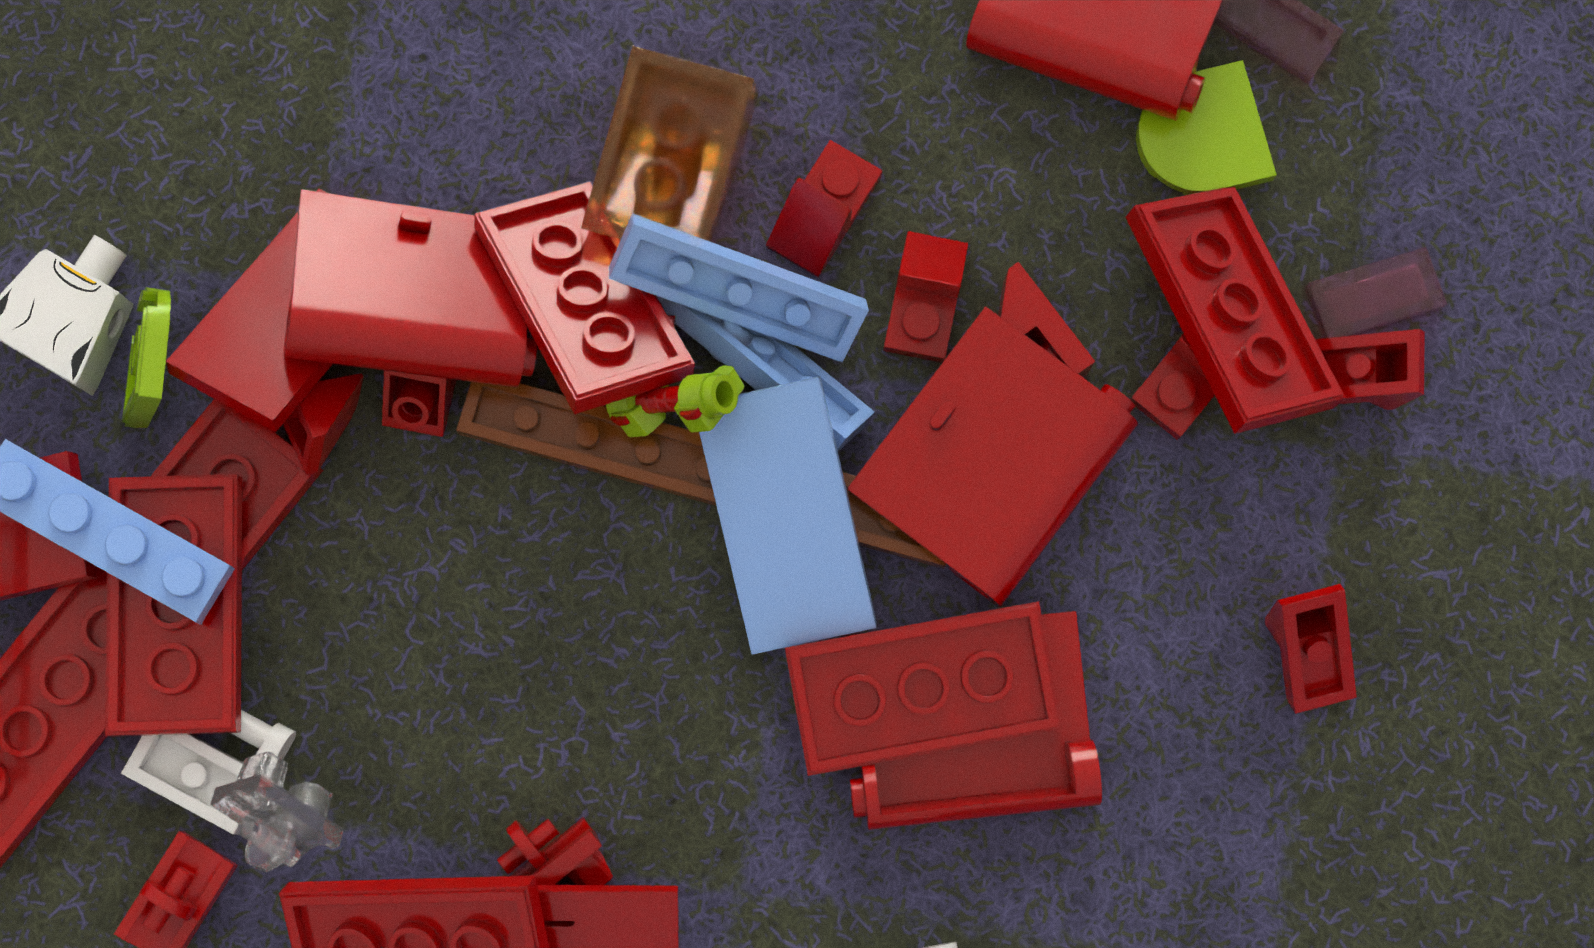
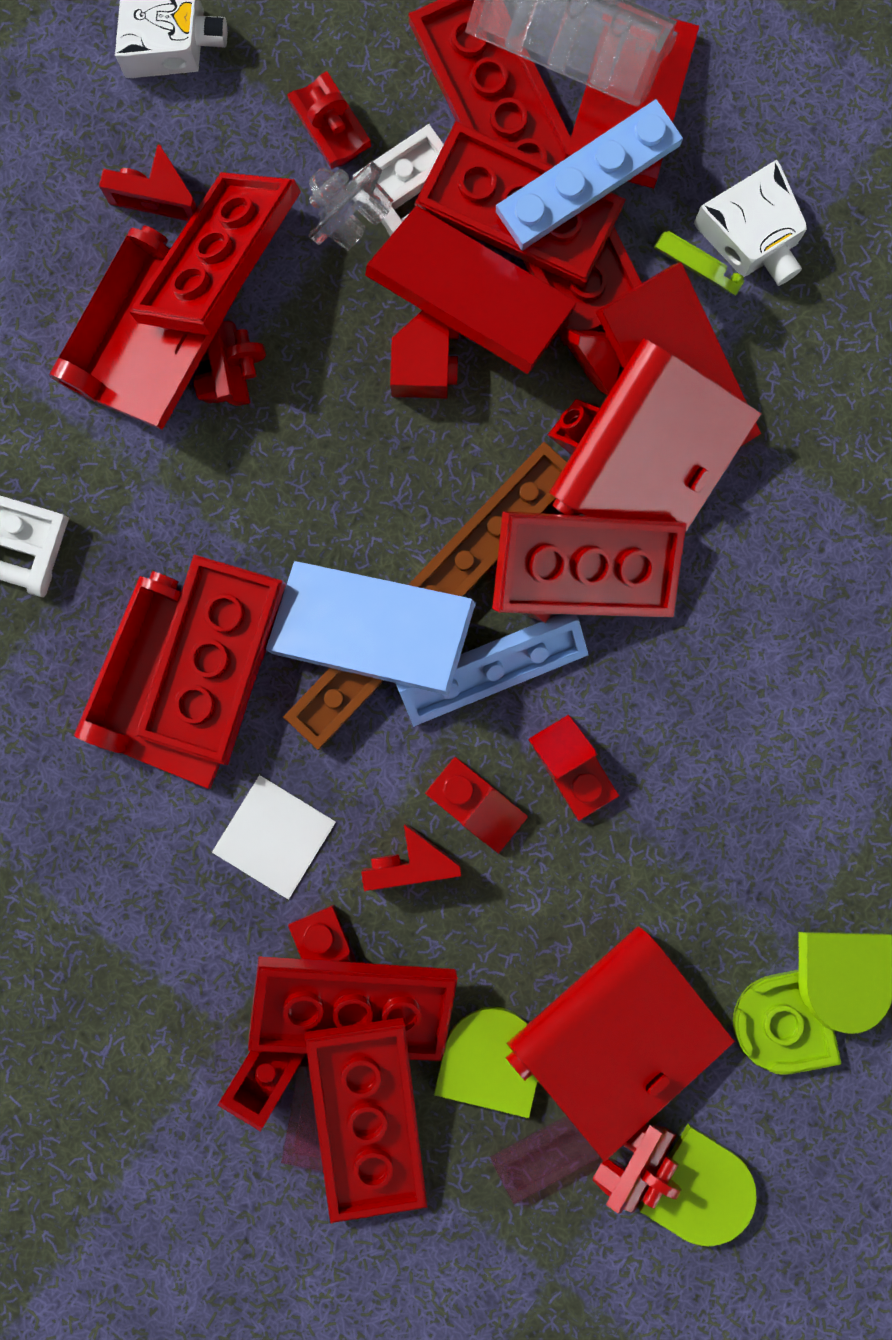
camera: 120 degrees right, 5 degrees up
clear orange slope [581,46,759,242] -> none
lime piece [606,365,744,437] -> none
light blue plate [609,213,869,363] -> none
red door [847,306,1138,607] -> none
red slope [1265,584,1357,714] -> none
none -> white sticker [212,775,336,900]
none -> red tile [305,1017,428,1223]
none -> red tile [365,205,577,374]
none -> red slope [390,310,459,399]

